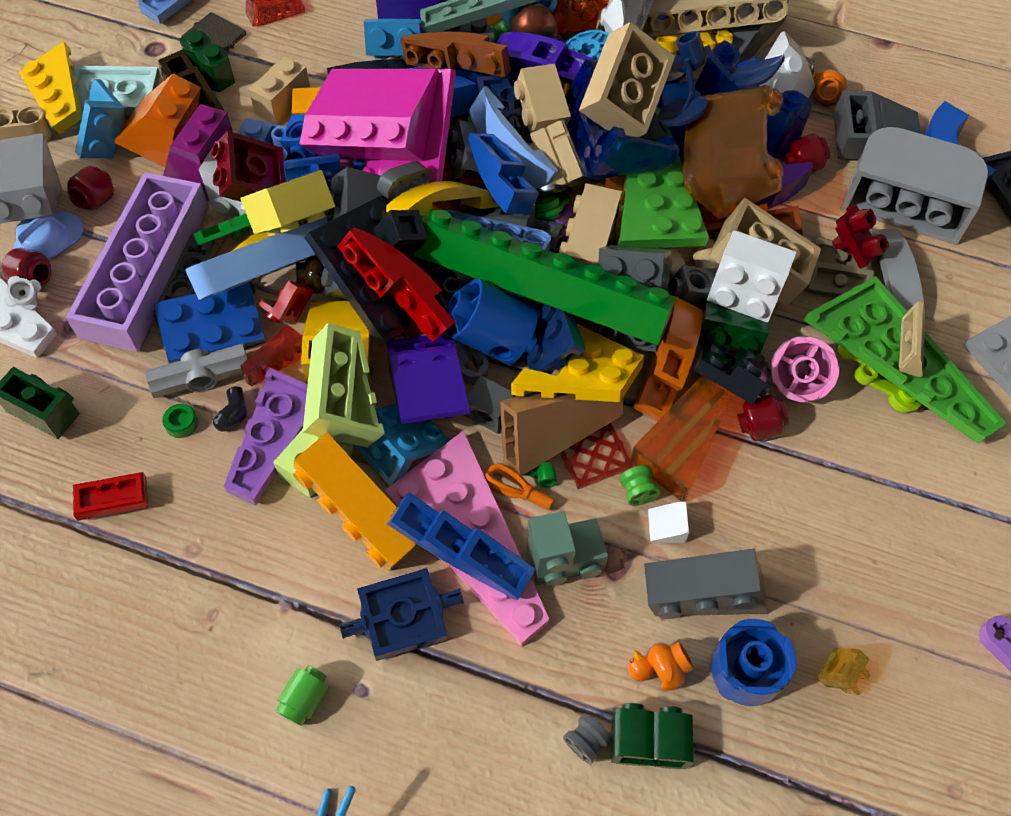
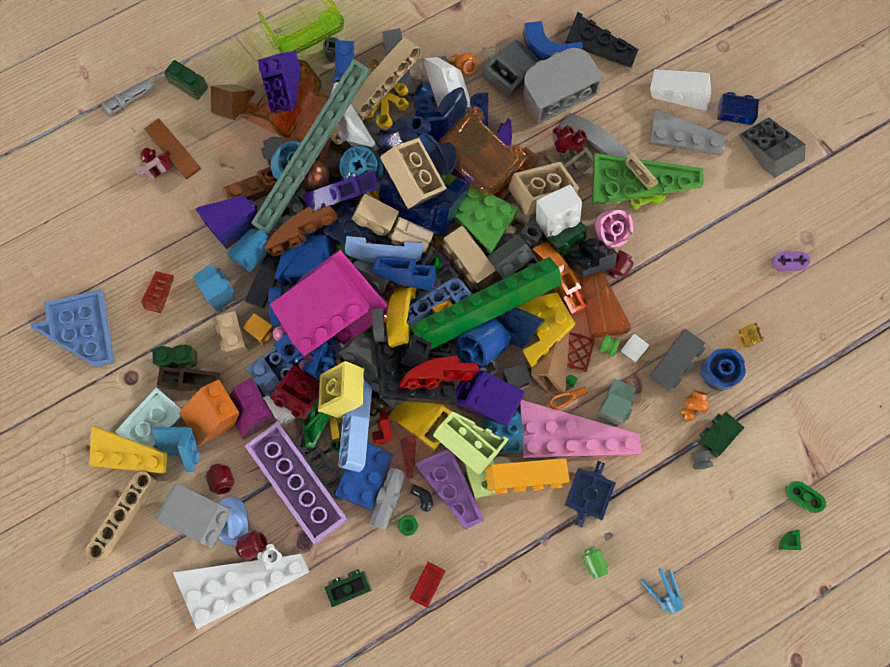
camera: 50 degrees left, 15 degrees up
clear smoke piece [181,12,247,52] -> none
blue slope [387,492,535,600] -> none
dark red head [784,133,830,173] -> none
none -> dark azure brick [192,264,236,312]

